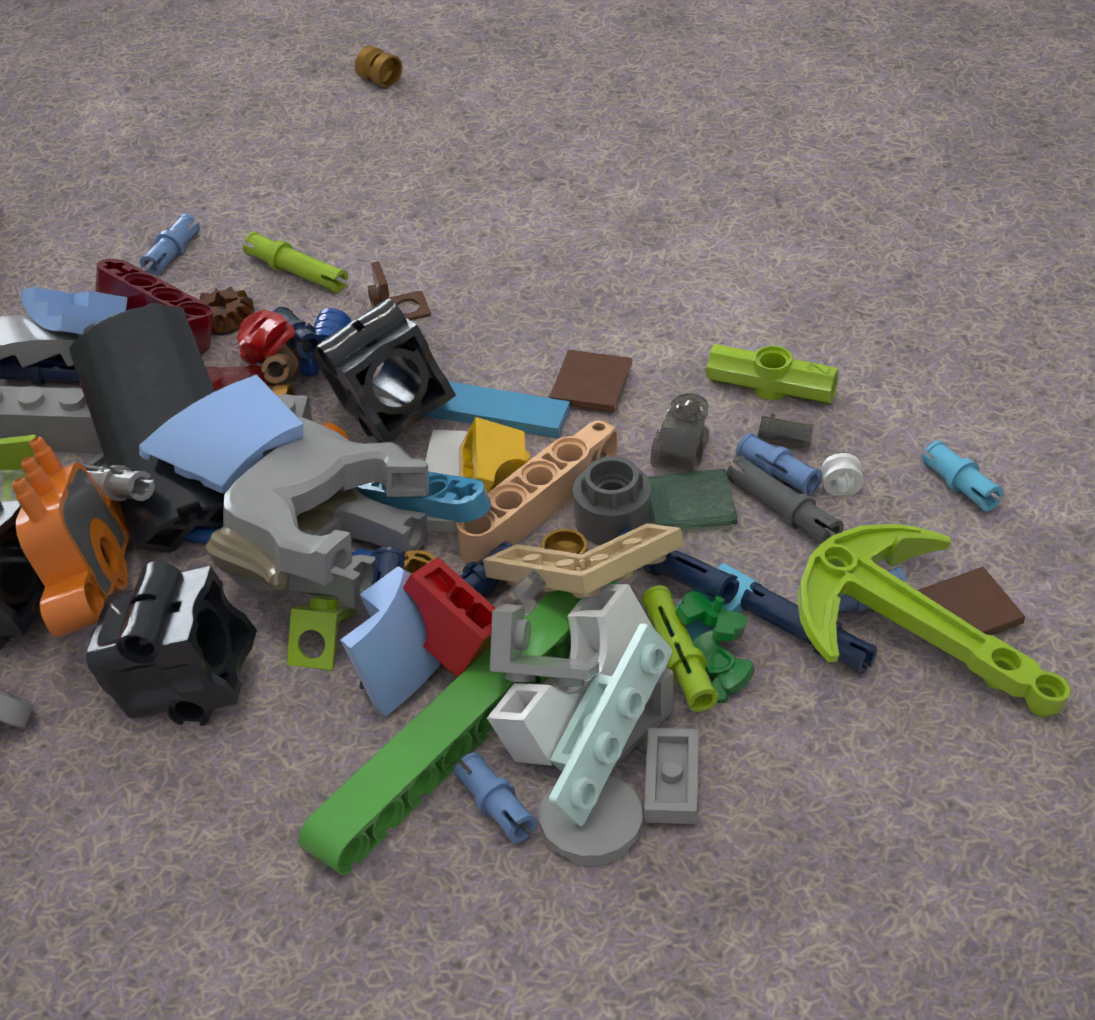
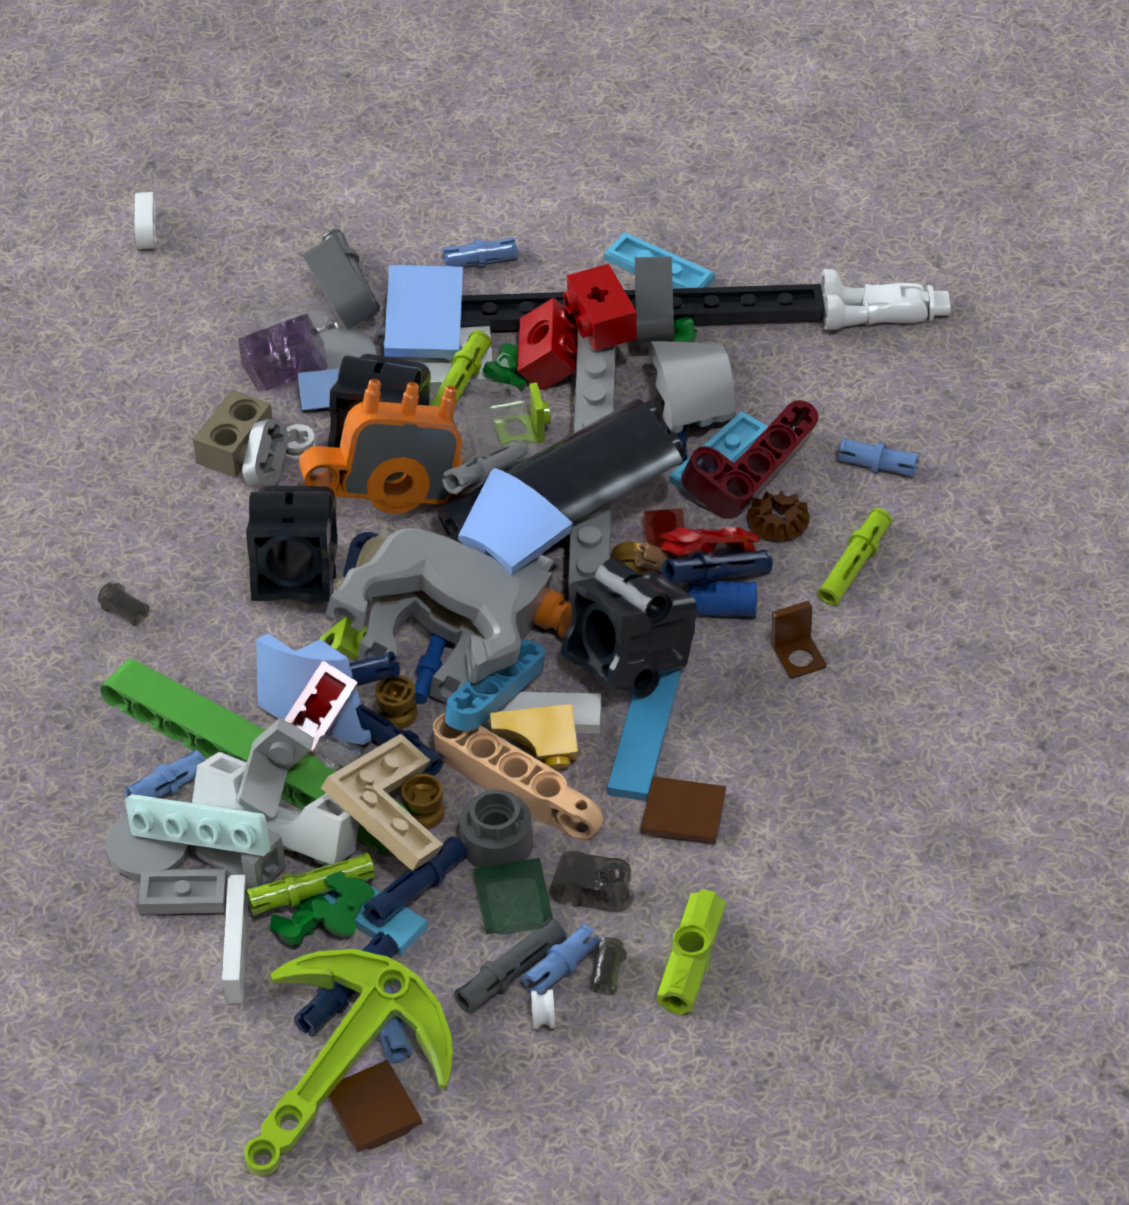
camera: 85 degrees right, 5 degrees up
light blue slope [21,287,127,335] -> none
medium azure pin [922,440,1004,511] -> none
none -> clear smoke pin [98,582,150,626]
none -> white tile [222,875,248,1004]

